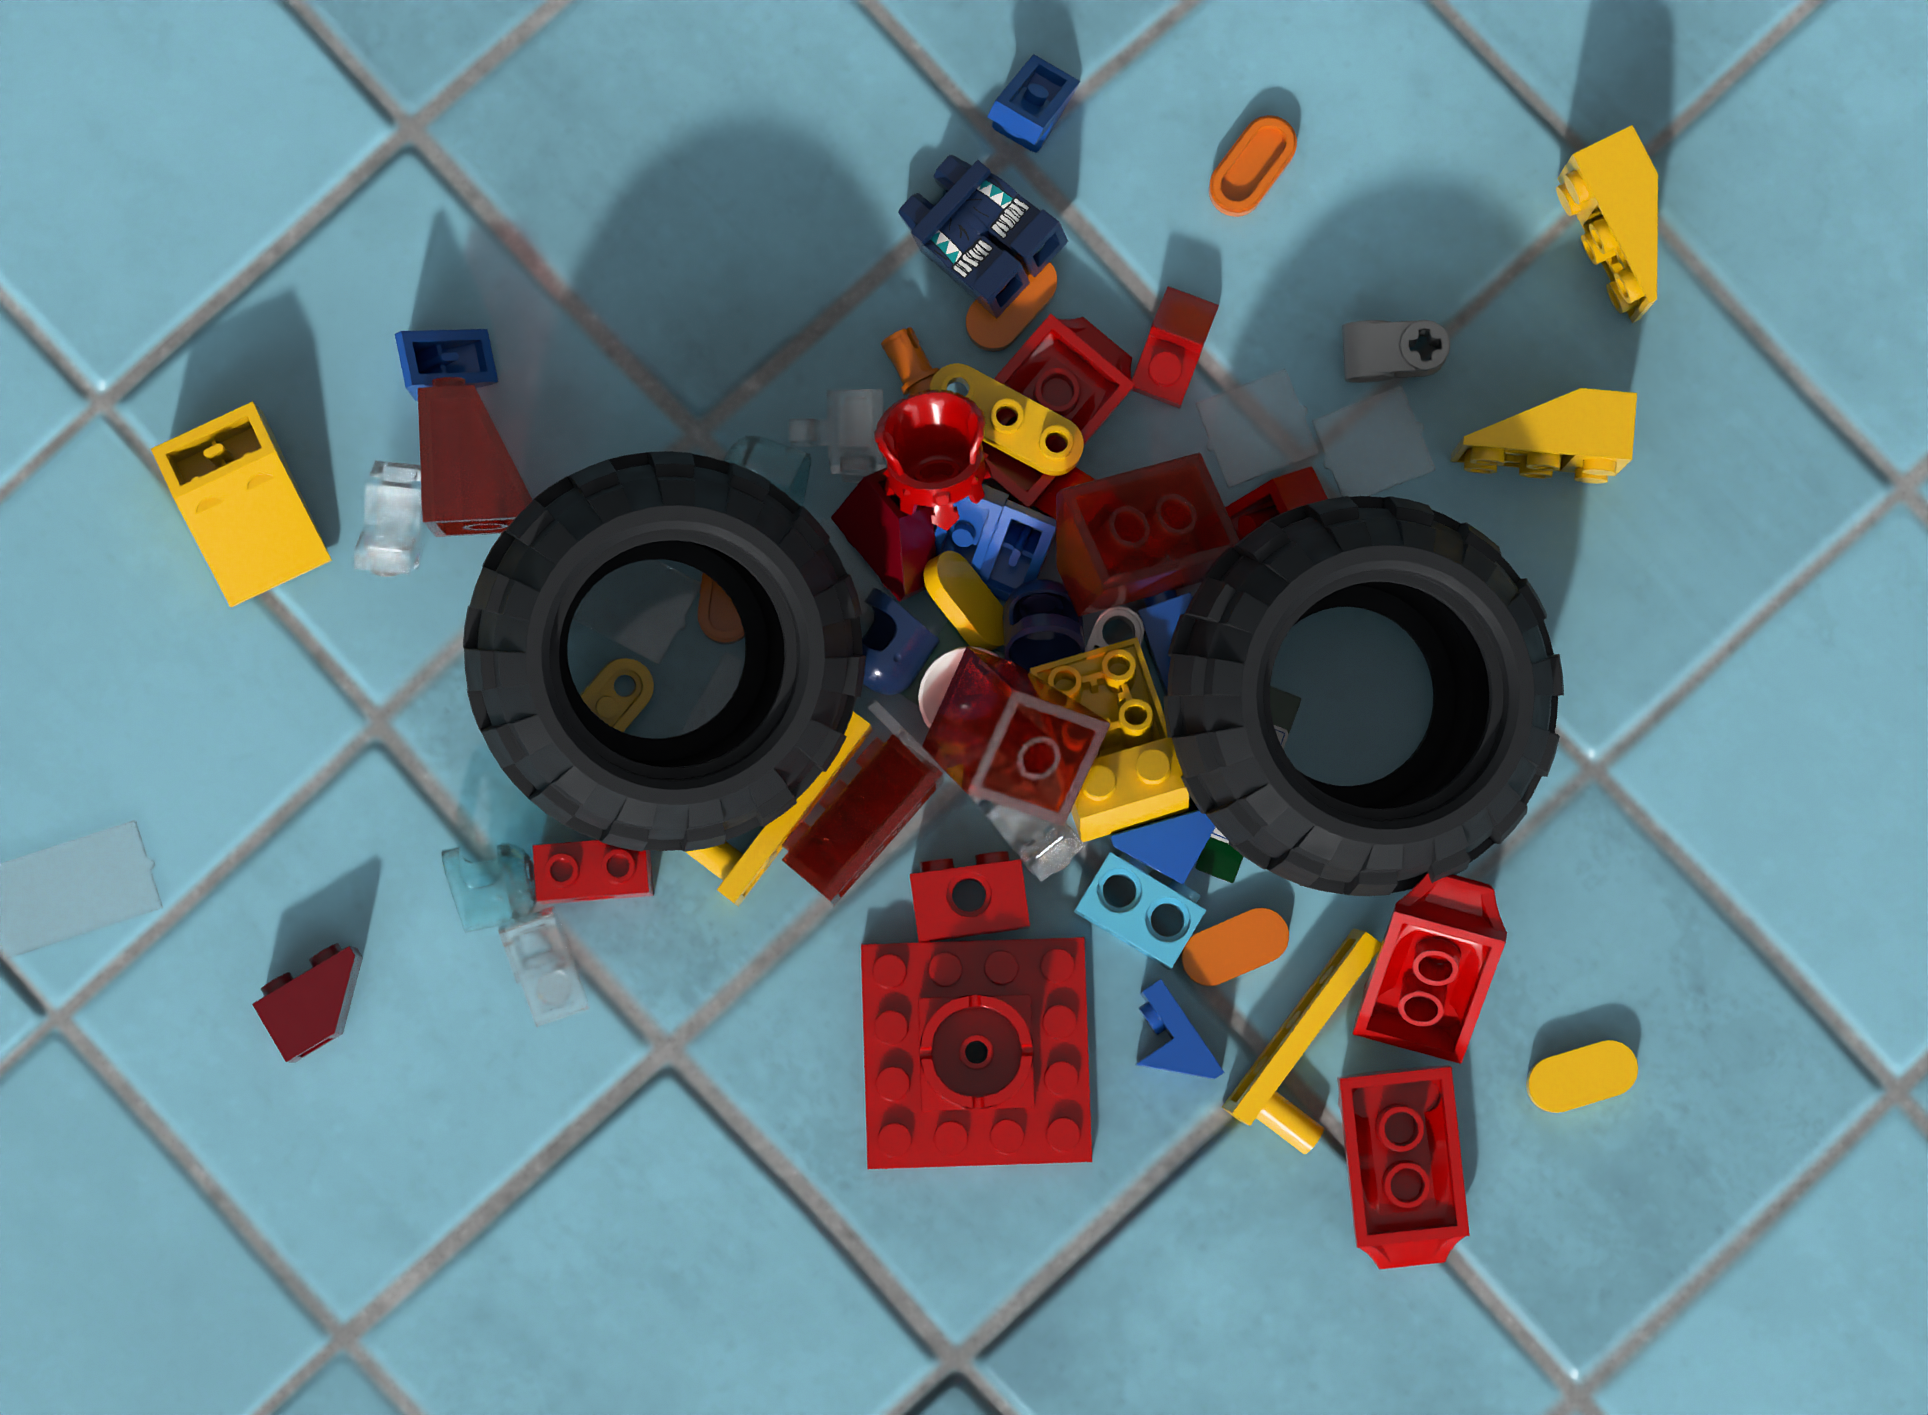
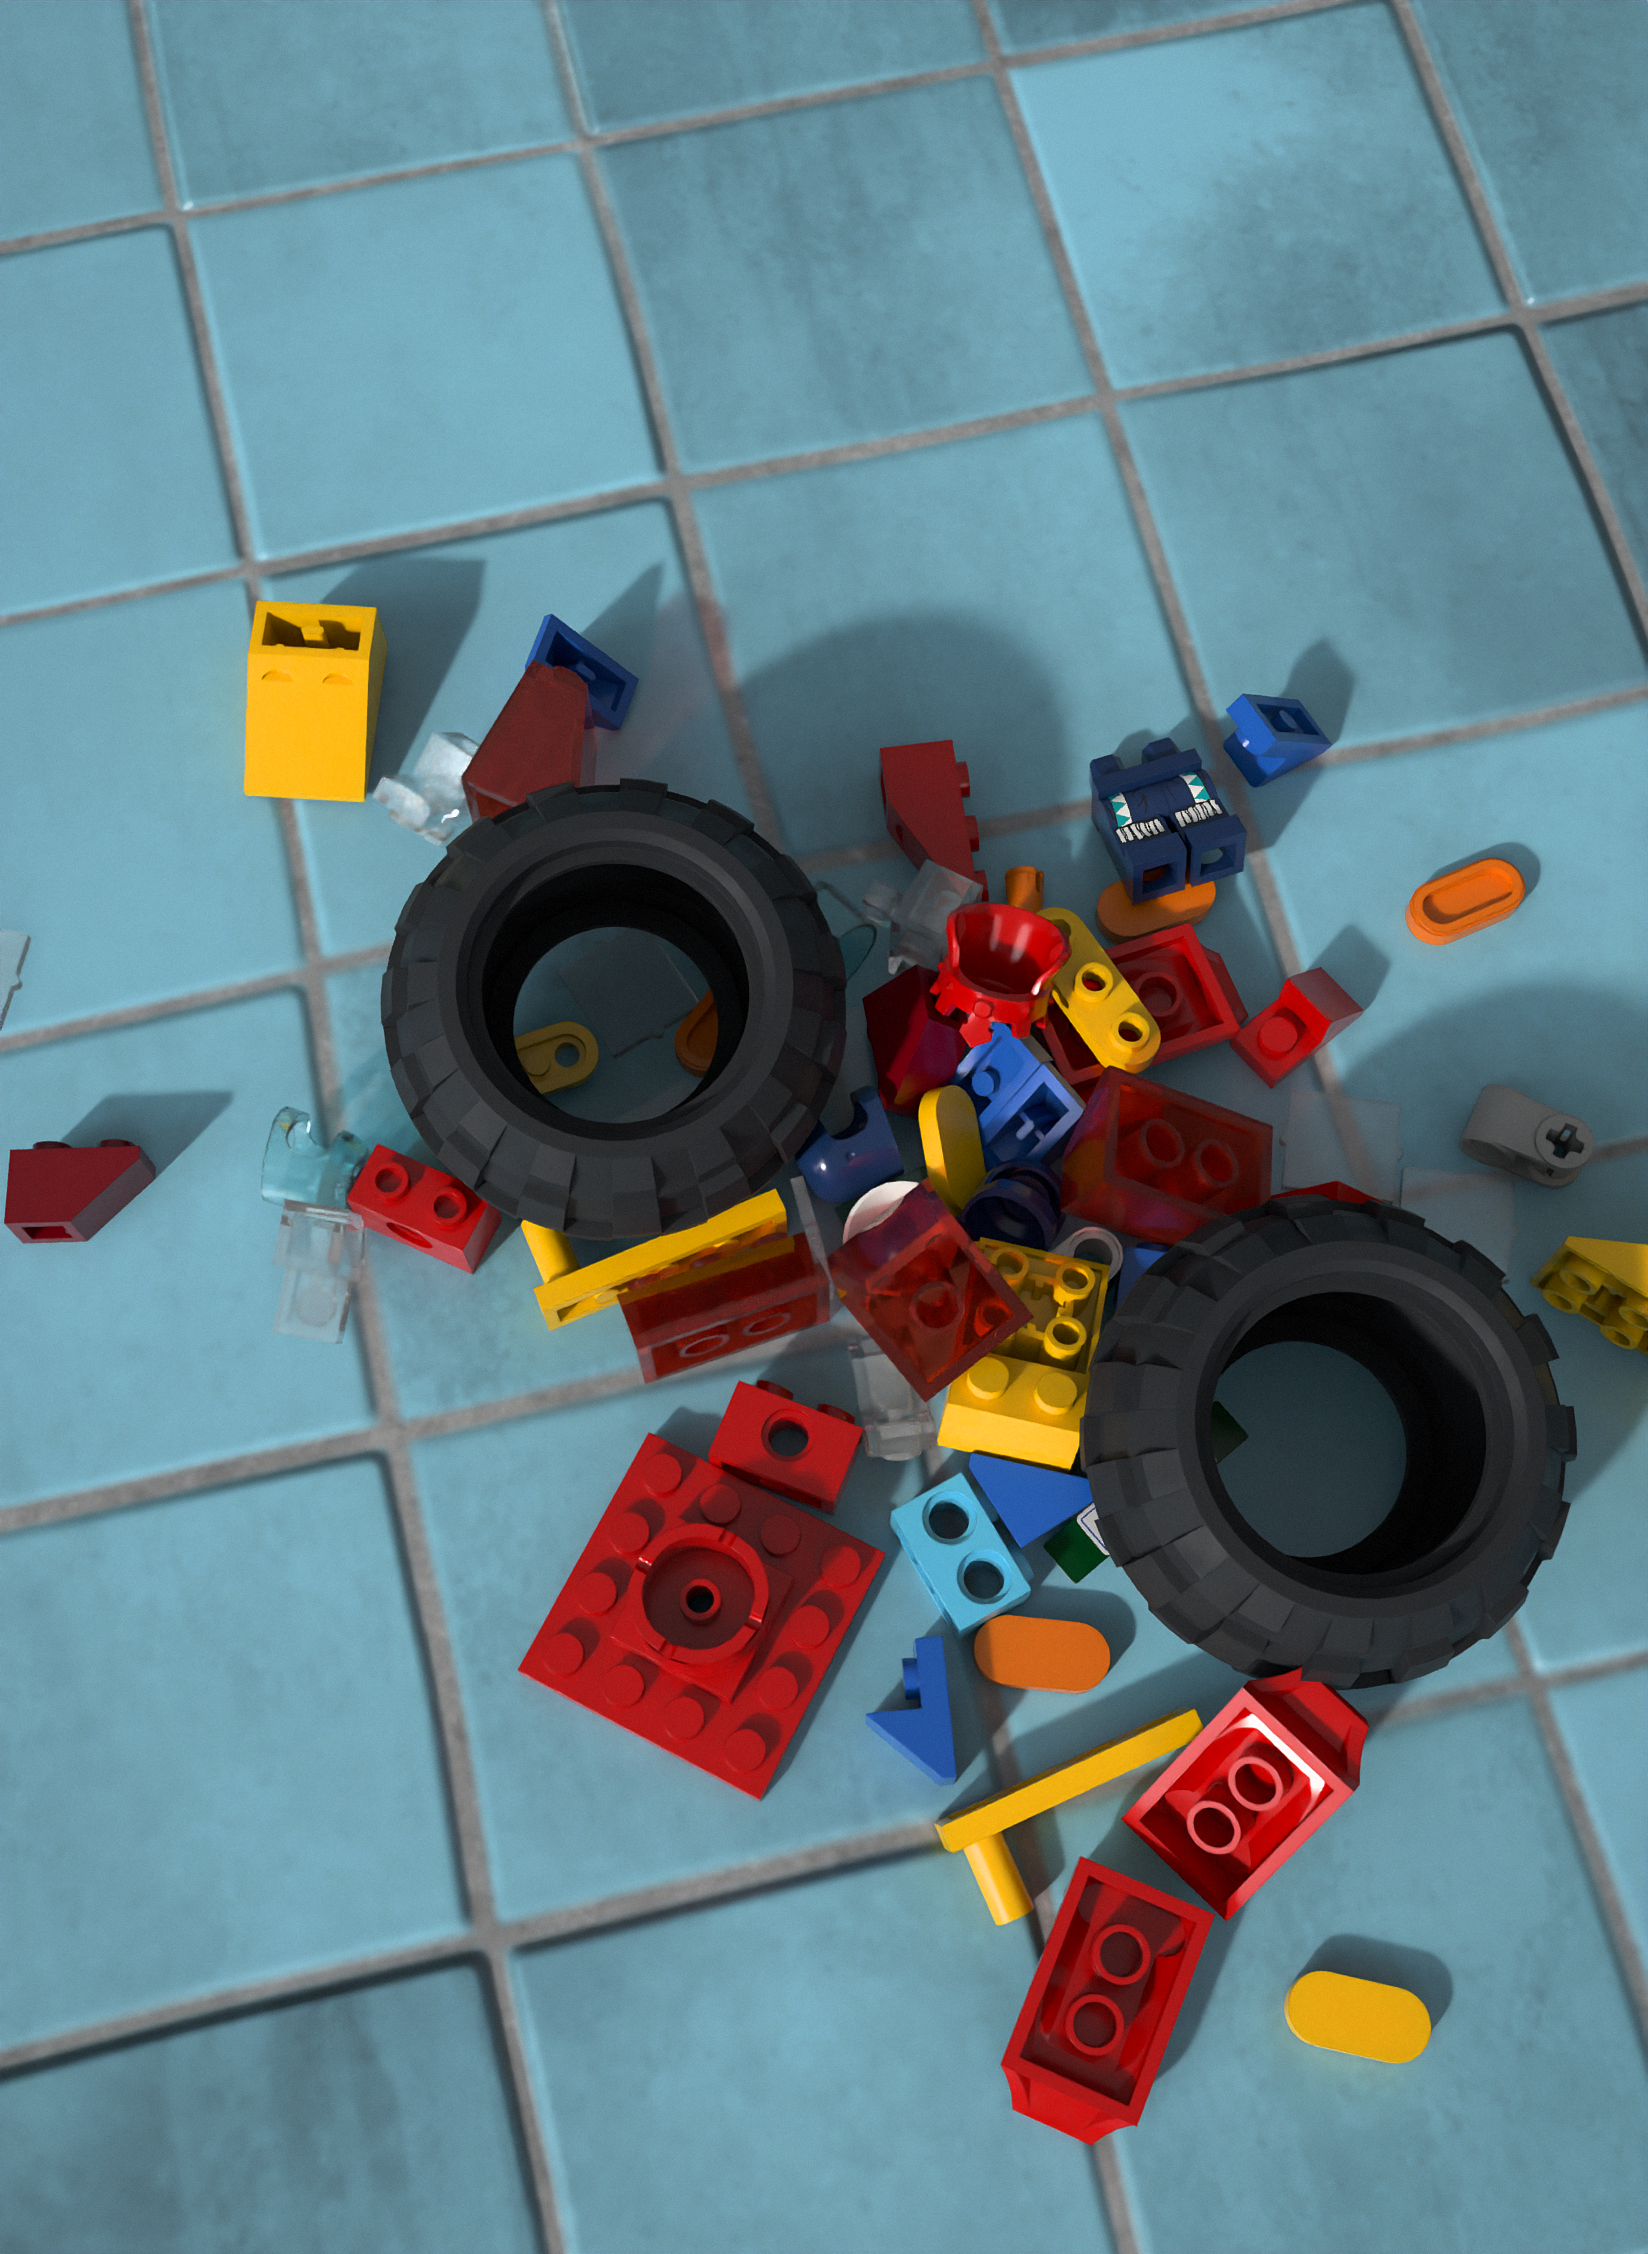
camera: 30 degrees right, 15 degrees down
none -> red slope [879,740,989,912]

